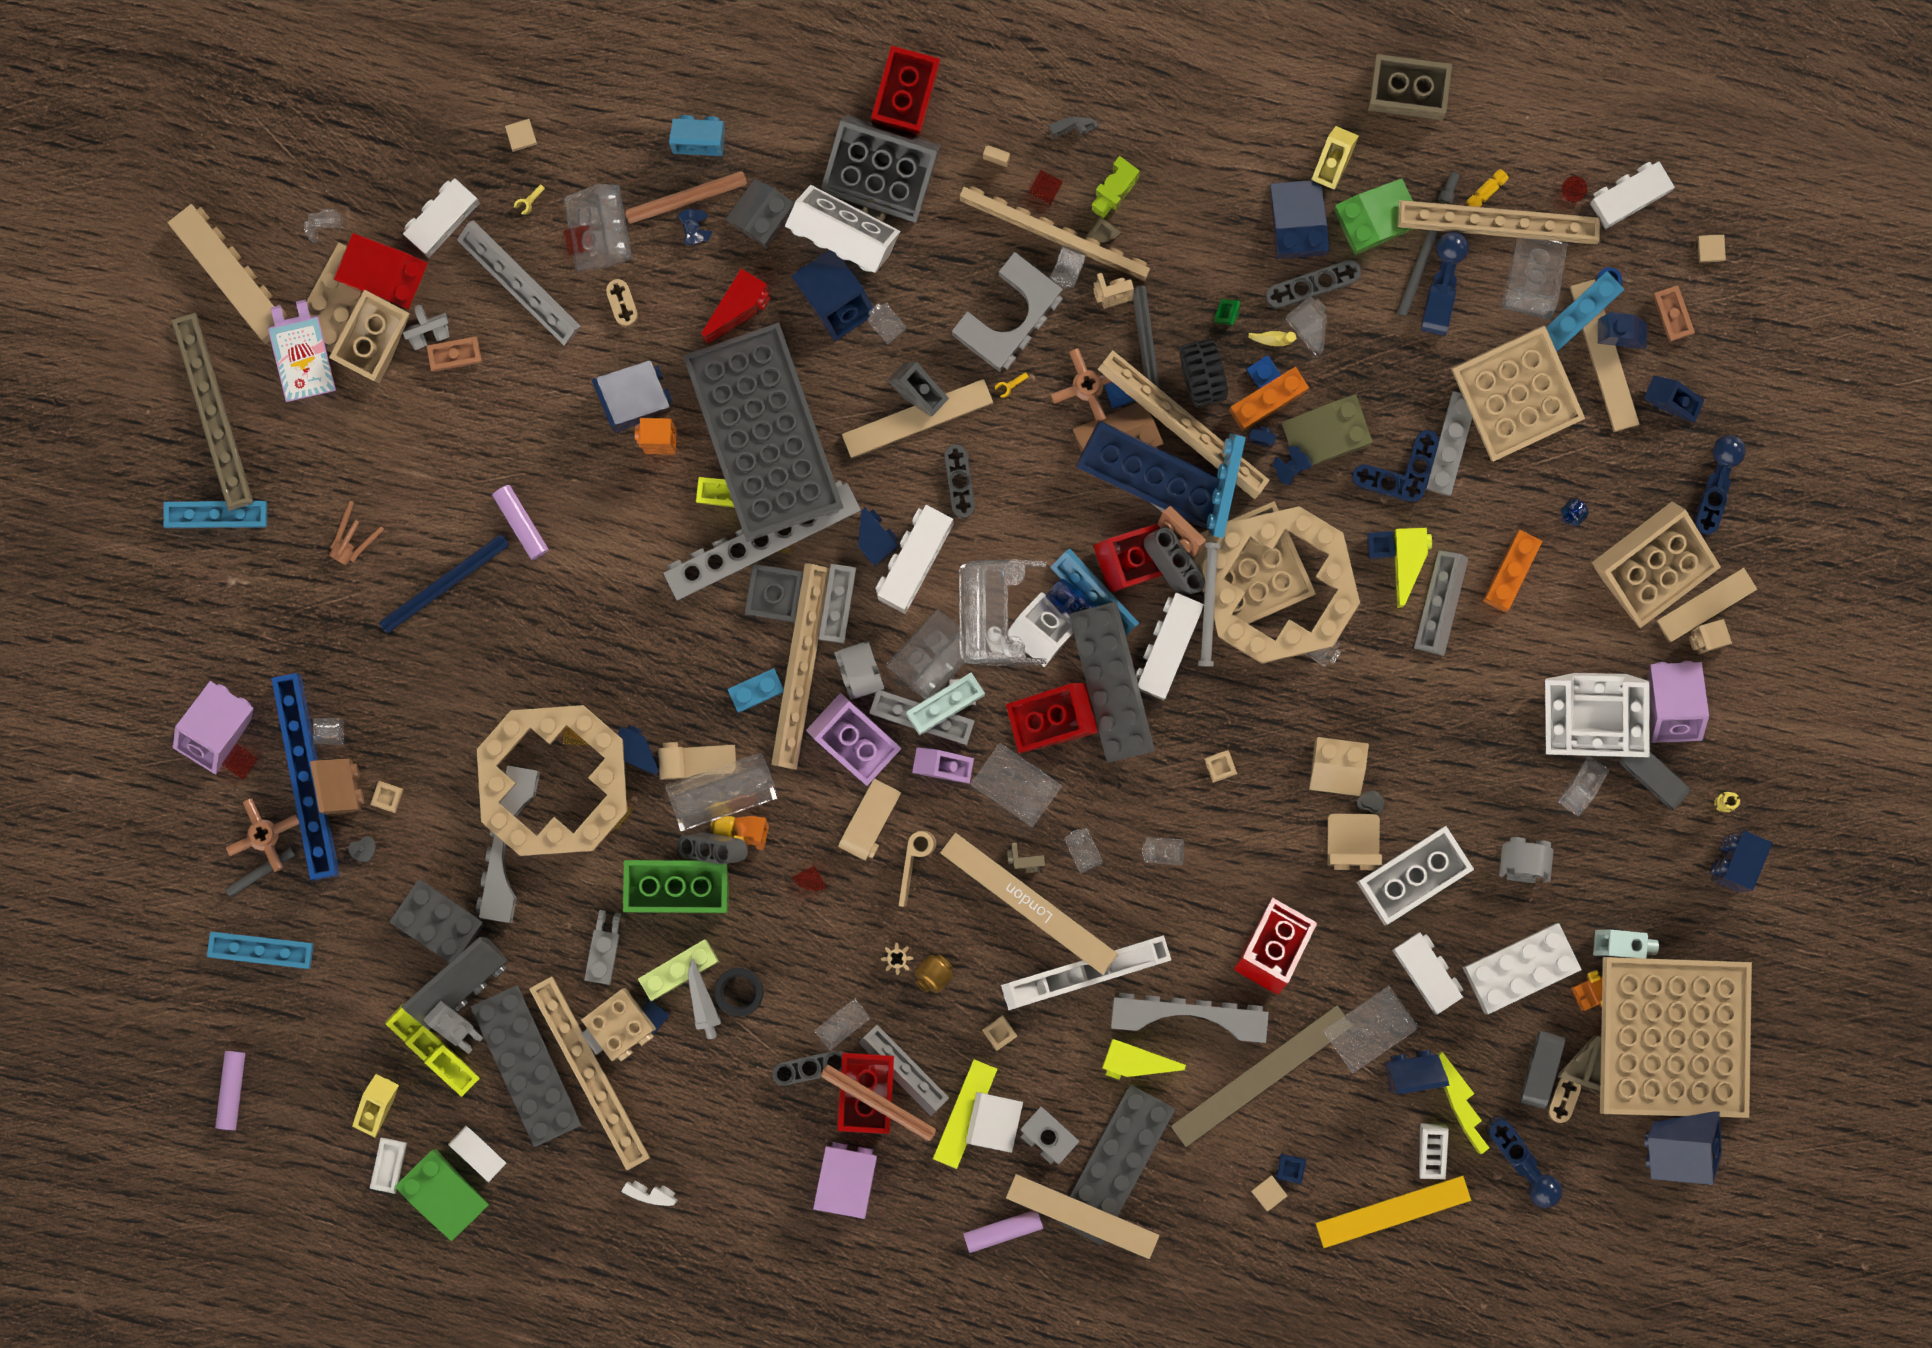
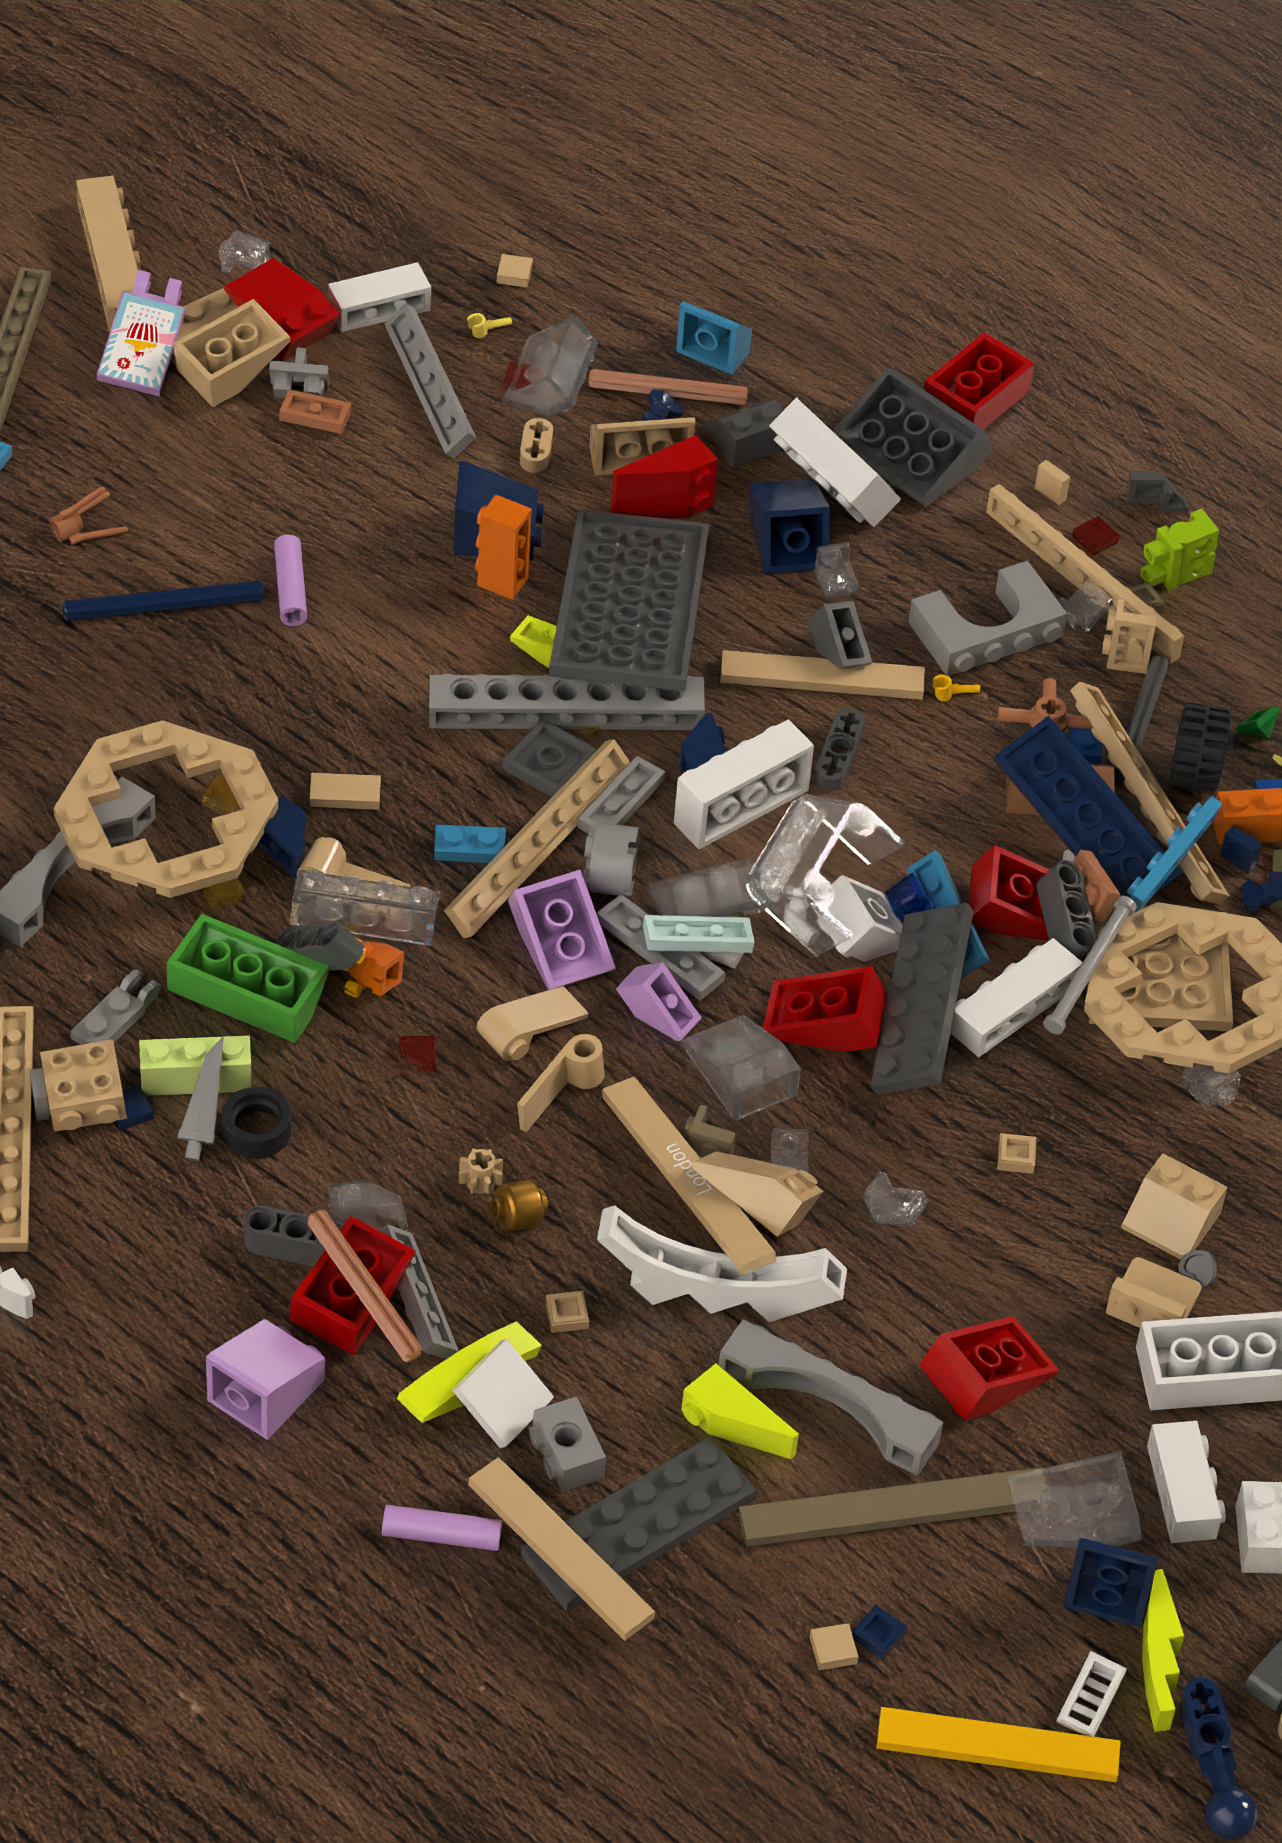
camera: 20 degrees right, 35 degrees down
none -> tan tile [310,773,381,810]
none -> tan slope [589,417,695,476]
none -> tan slope [691,1151,823,1237]

